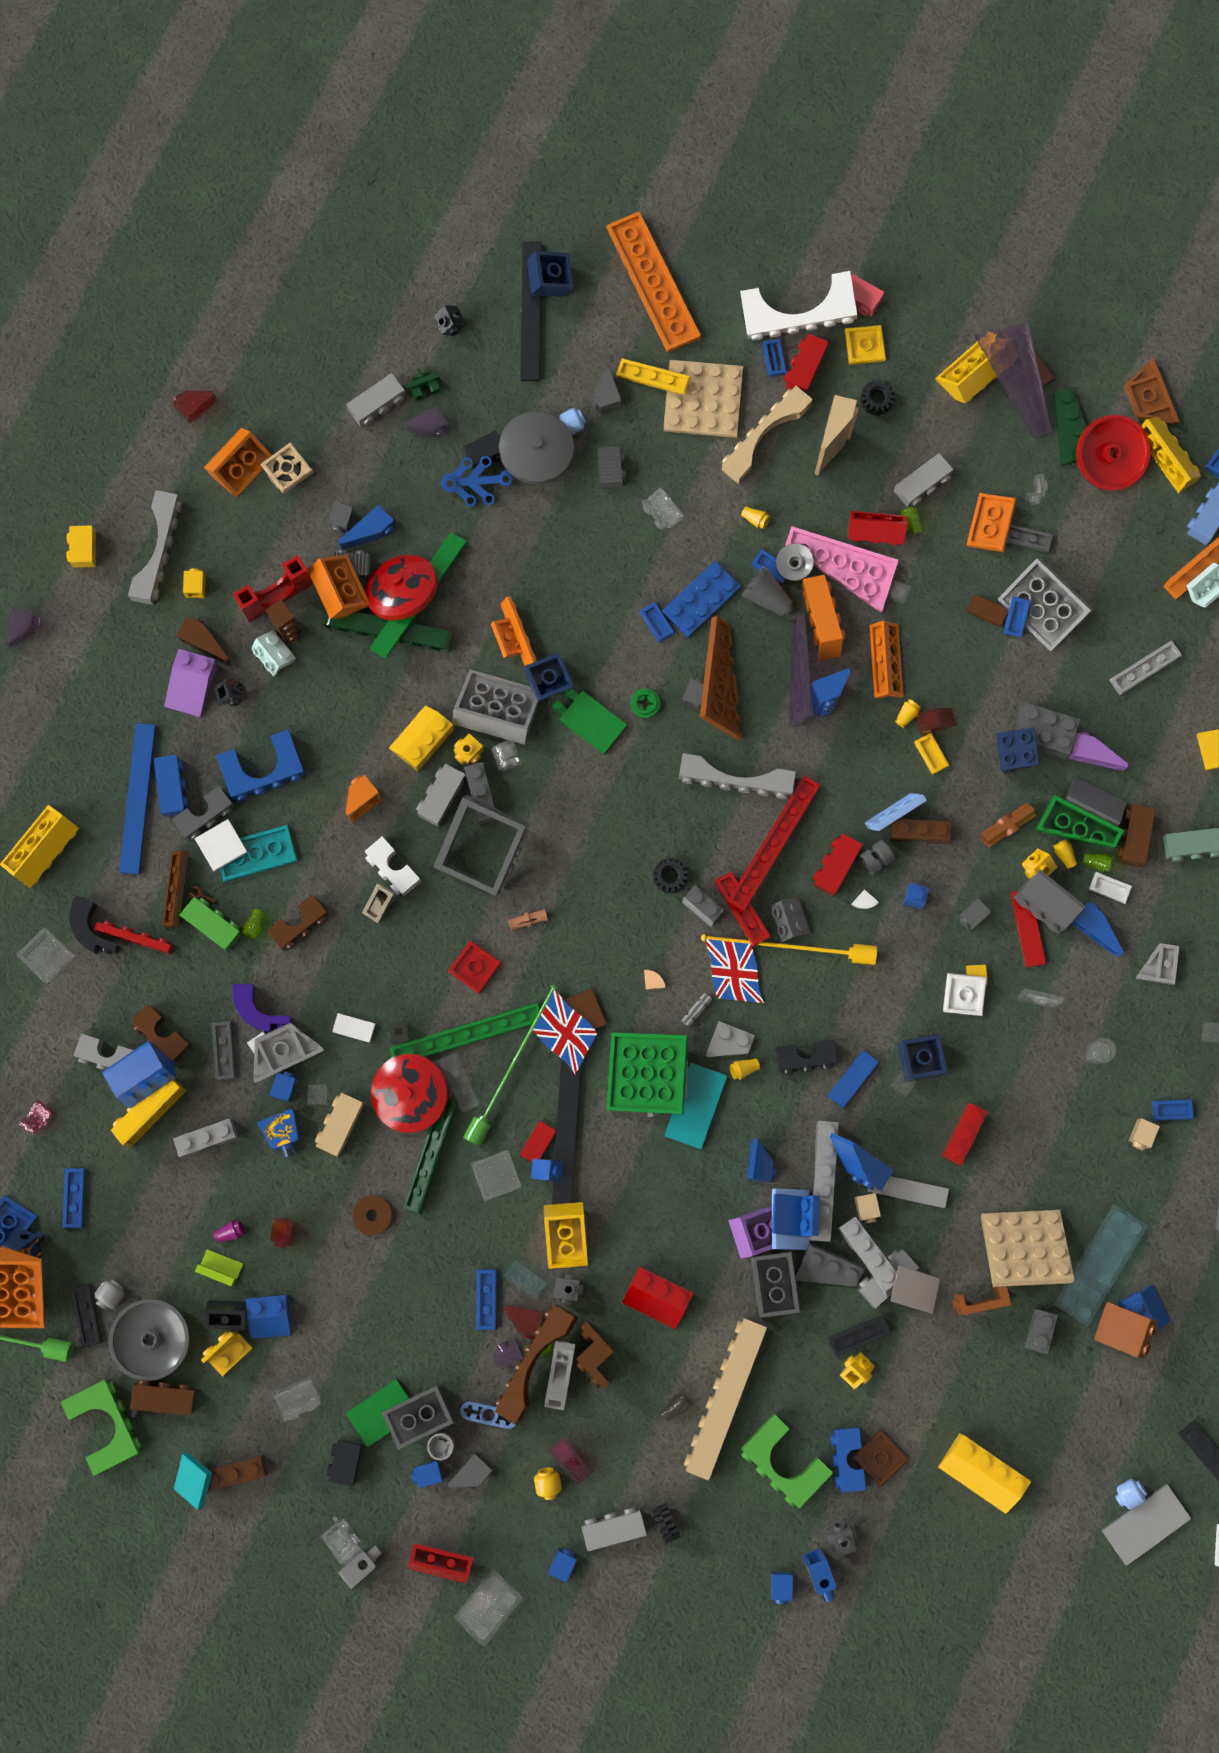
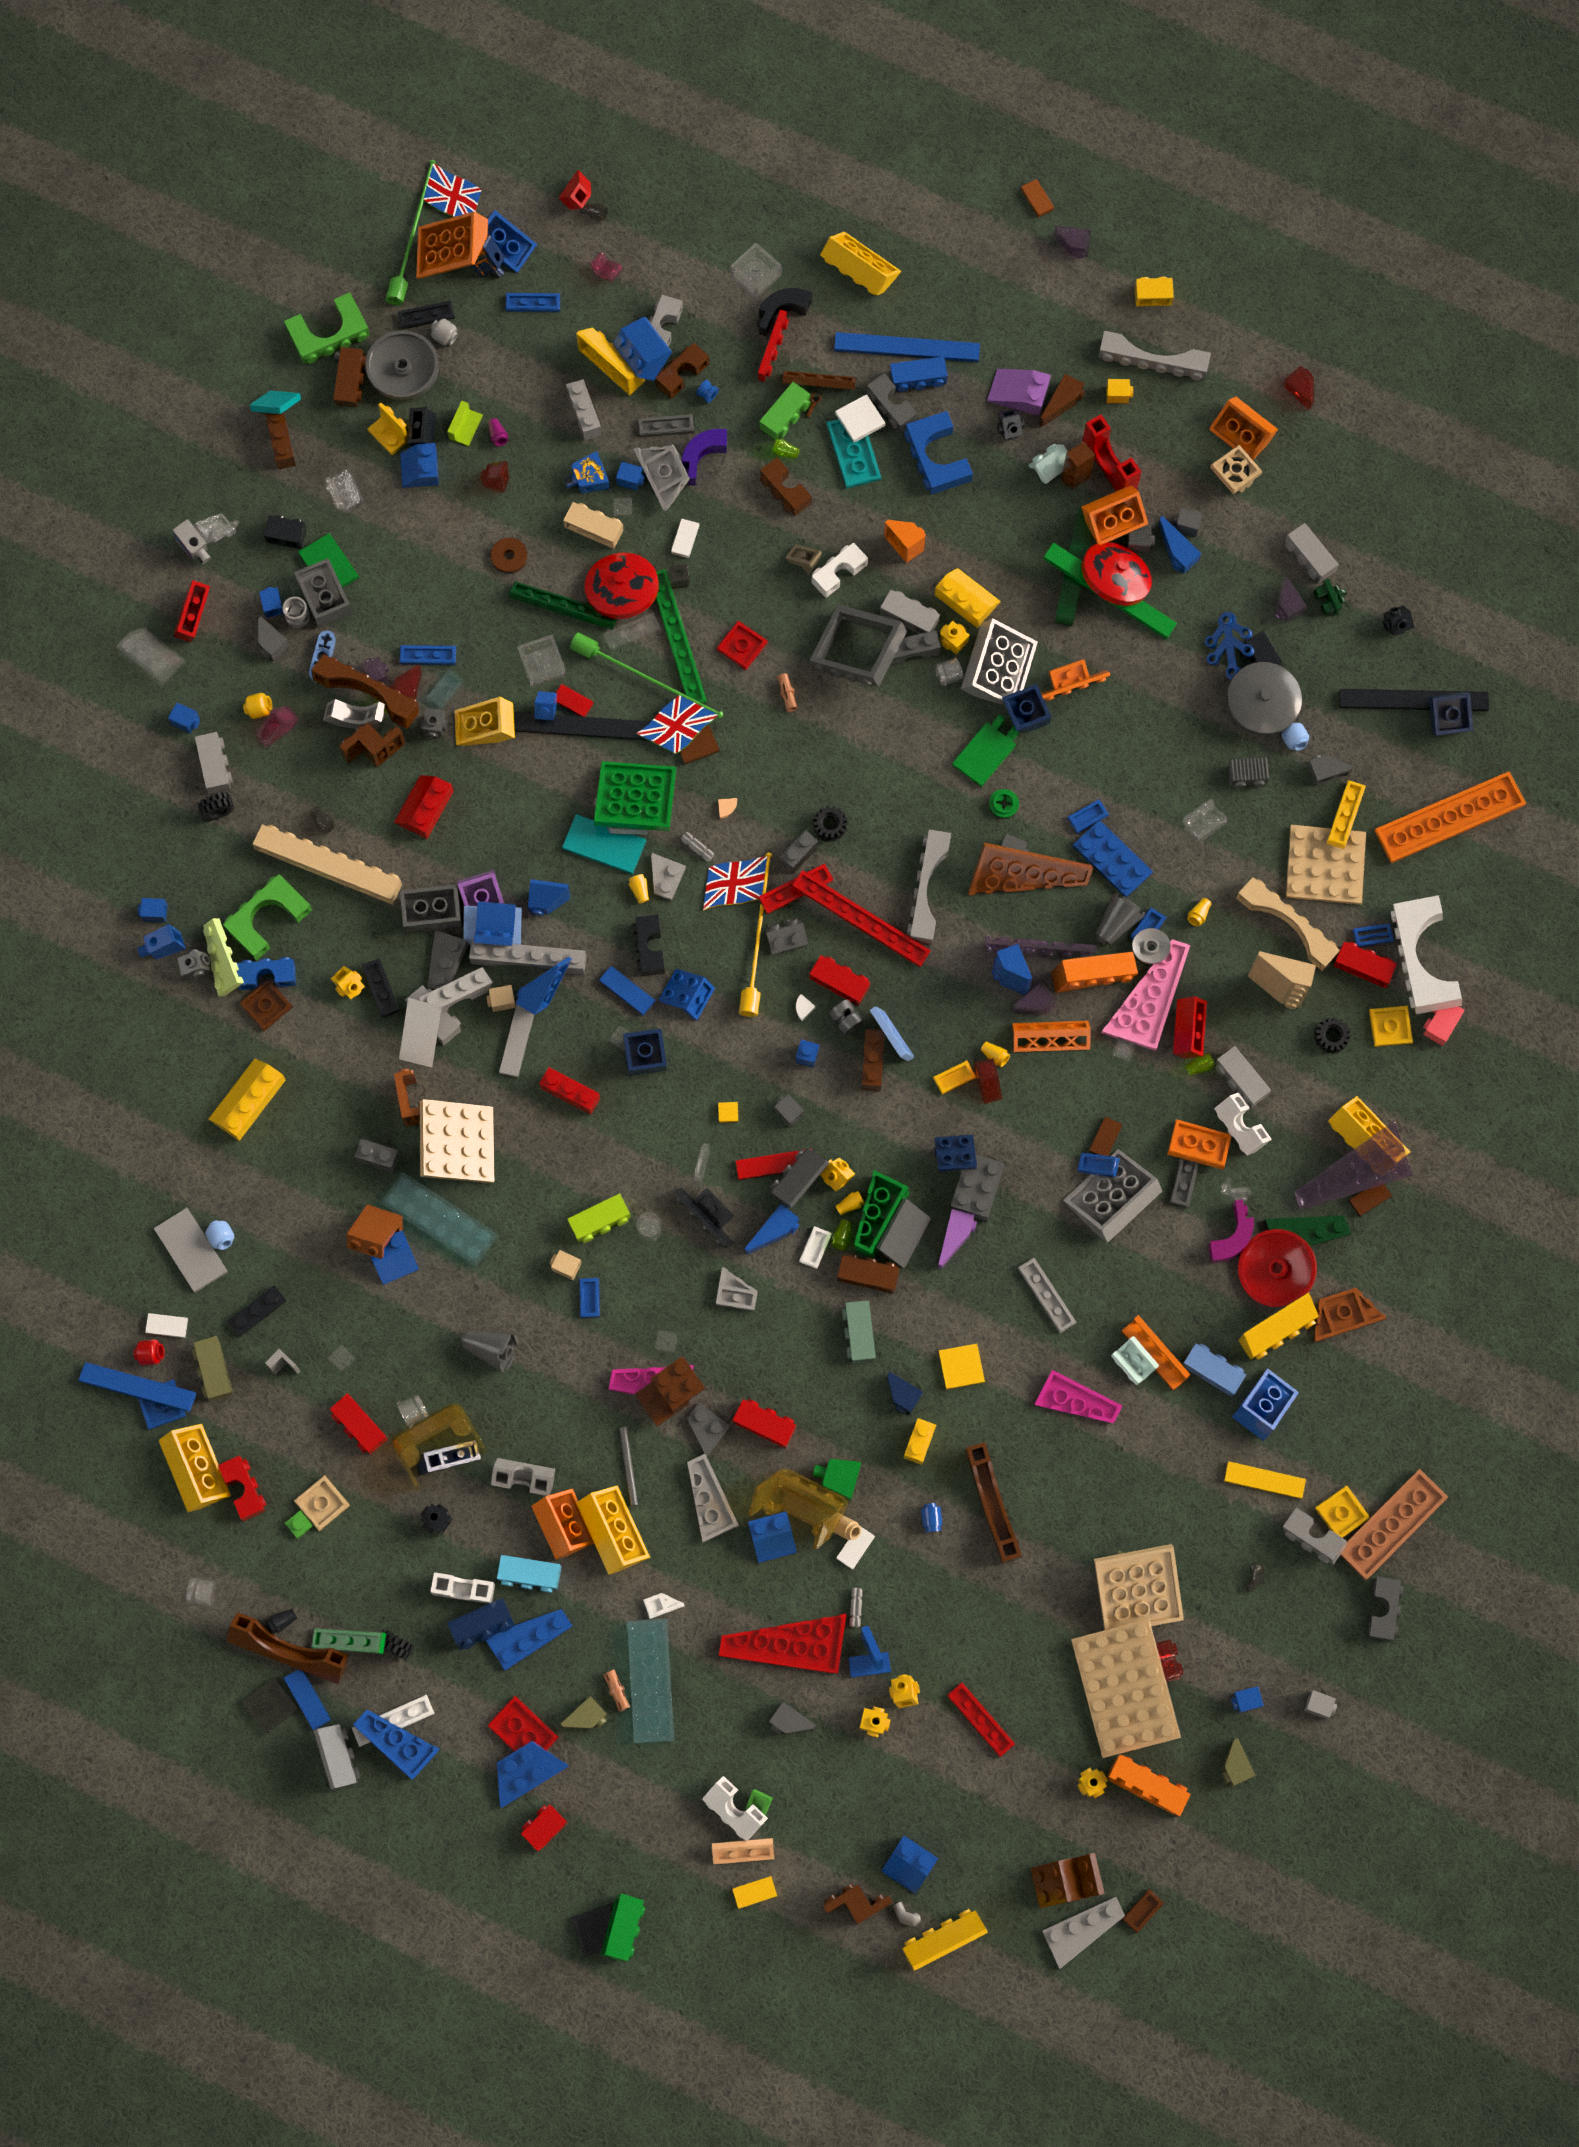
camera: 90 degrees right, 5 degrees down
white tile [943,973,987,1016] -> none
dark orange piece [980,803,1036,848] -> none
none -> yellowish green wing [203,918,244,996]
none -> lime brick [568,1193,631,1243]
none -> blue bracket [659,969,715,1020]
none -> black bracket [673,1188,734,1248]
none -> blue wheel [696,380,719,403]
none -> slope [1012,982,1057,1015]
none -> magenta arch [1208,1199,1254,1264]
none -> white arch [1214,1093,1272,1155]

